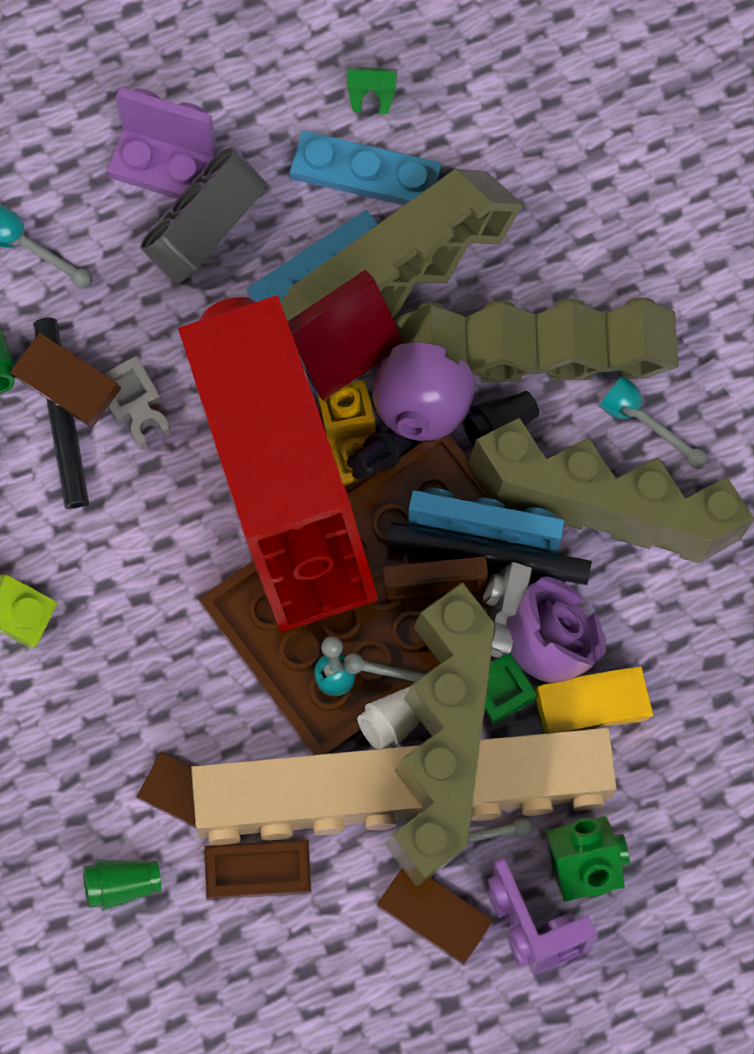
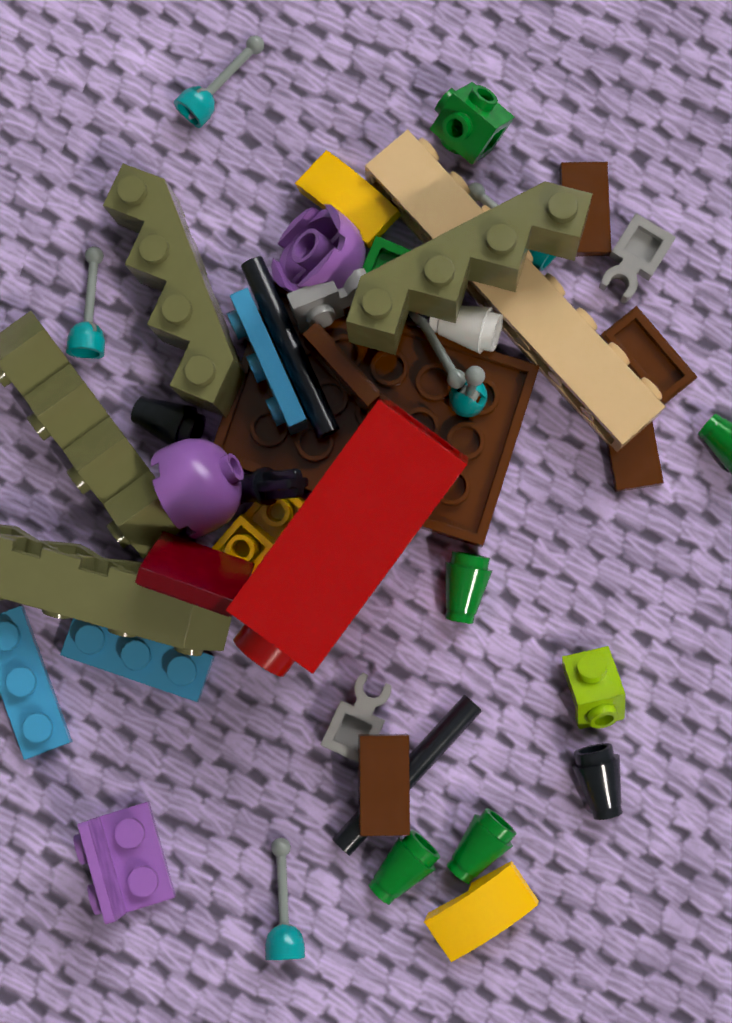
camera: 130 degrees left, 10 degrees up
dark grey beam [140,147,266,283] -> none
medium lavender bracket [486,857,597,976] -> none
none -> green cone [445,551,493,624]
none -> light grey plate [599,213,676,304]

